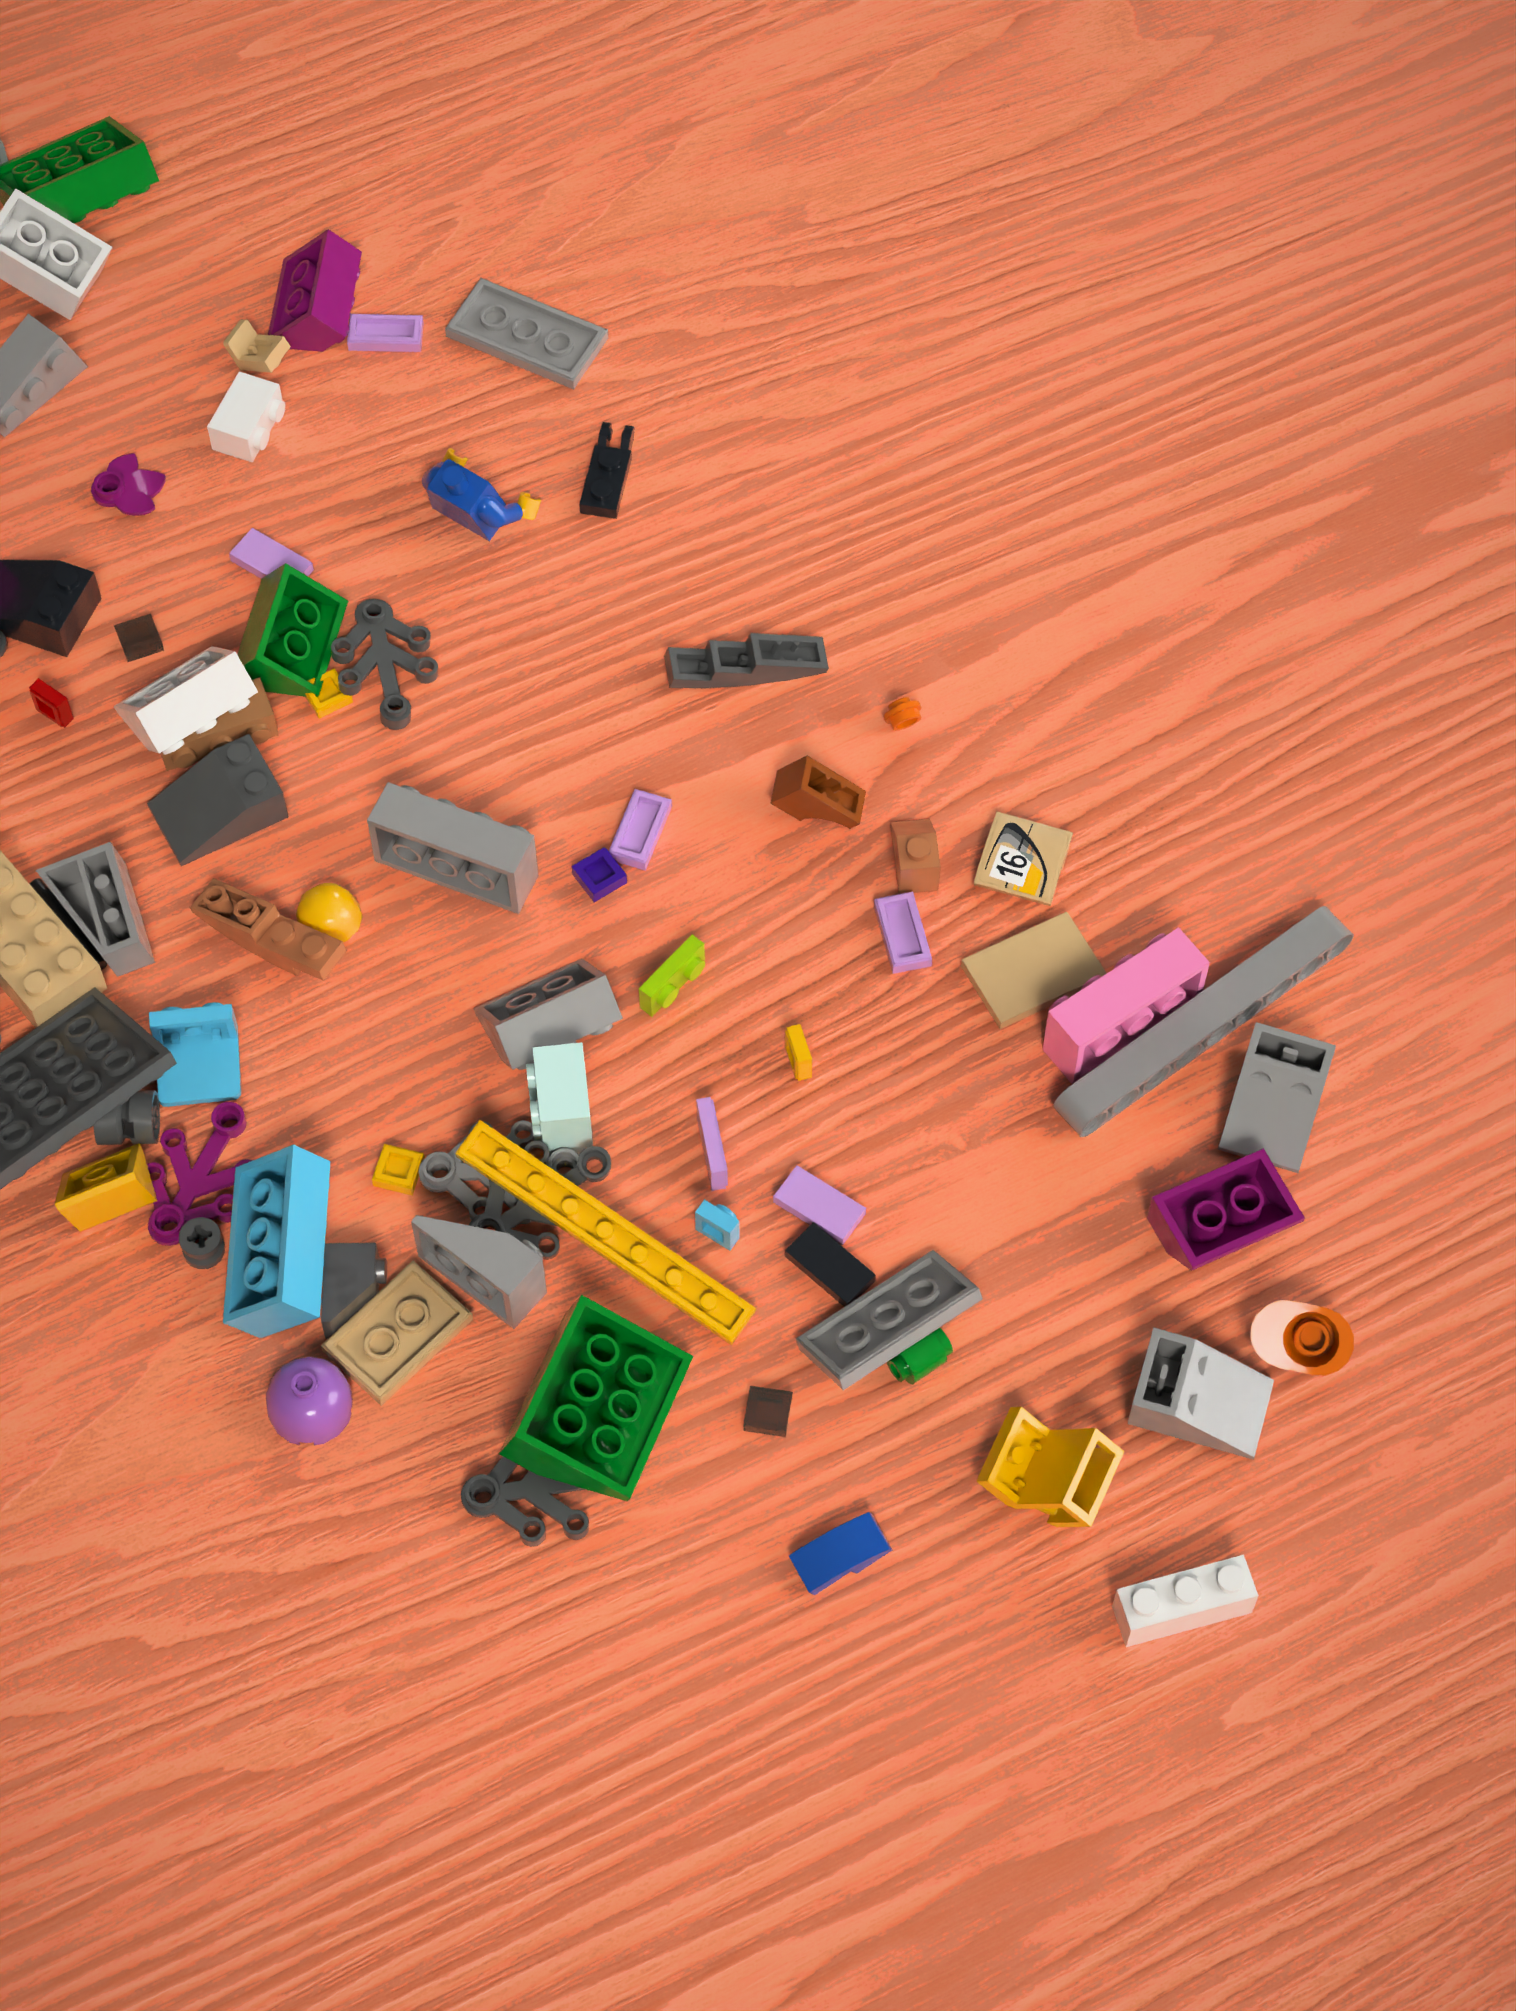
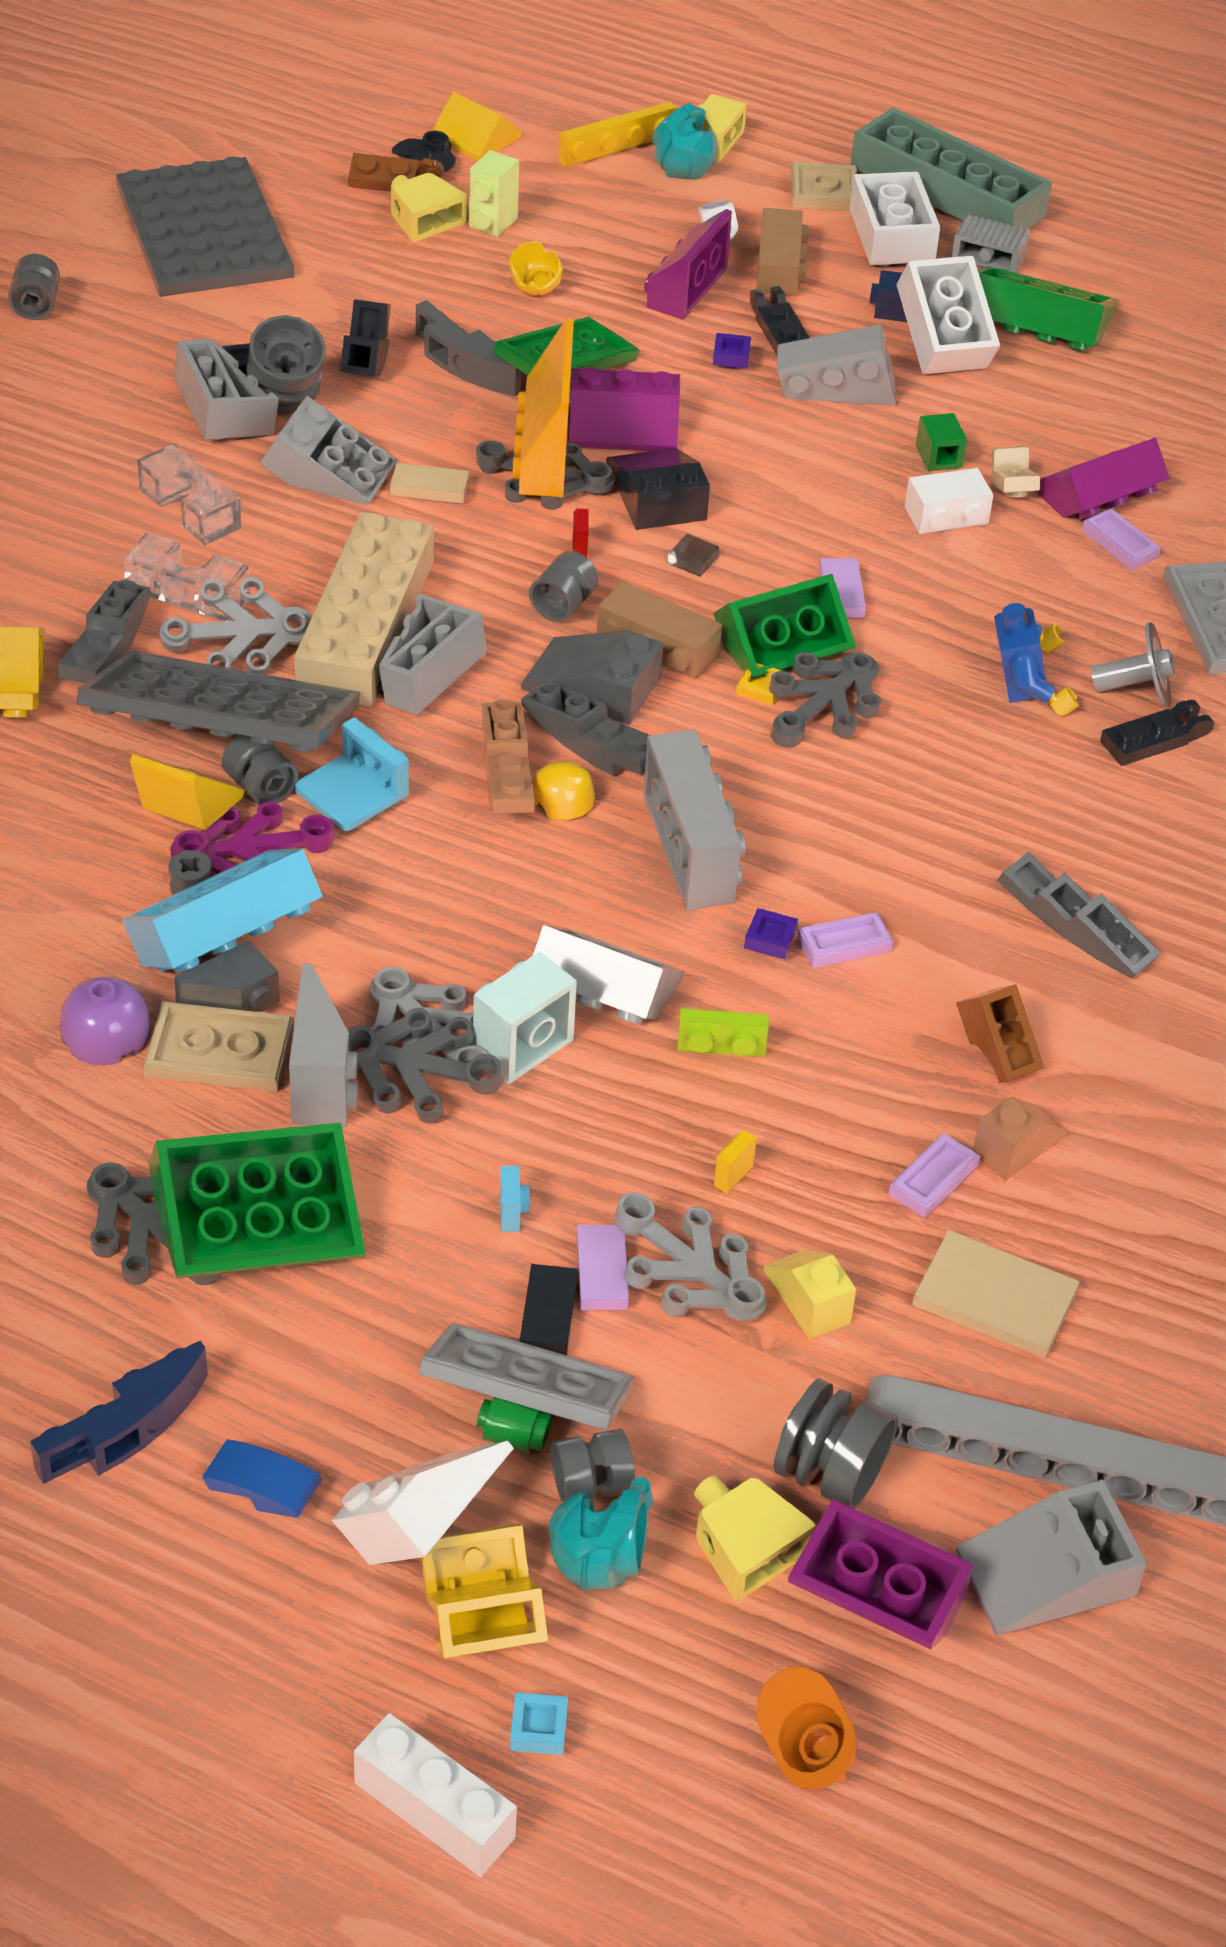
camera: 50 degrees right, 15 degrees down
magenta plate [91,453,166,516] -> none
white slope [114,646,258,755] -> none
yellow tile [372,1144,425,1196] -> none
yellow tile [455,1120,756,1345] -> none
lavender tile [696,1097,728,1191] -> none
clear smoke tile [743,1386,793,1437] -> none
orange plate [883,697,922,731] -> none
slope [974,812,1073,907] -> none
bright pink brick [1043,927,1210,1084] -> none
slope [1127,1327,1274,1460] -> none
none -> dark blue slope [30,1340,208,1484]
none -> white slope [332,1441,514,1565]
none -> medium azure plate [510,1692,568,1755]
none -> dark grey slope [521,680,650,776]
none -> dark grey wheel [529,551,599,622]
none -> teal helmet [548,1477,653,1590]
none -> dark grey wheel [551,1428,635,1502]
none -> light grey plant [615,1192,767,1322]
none -> light yellow torso [694,1475,816,1602]
none -> light yellow slope [764,1249,856,1340]
none -> dark grey wheel [773,1378,898,1509]
none -> green brick [916,413,967,472]
none -> light grey piece [1091,622,1175,707]

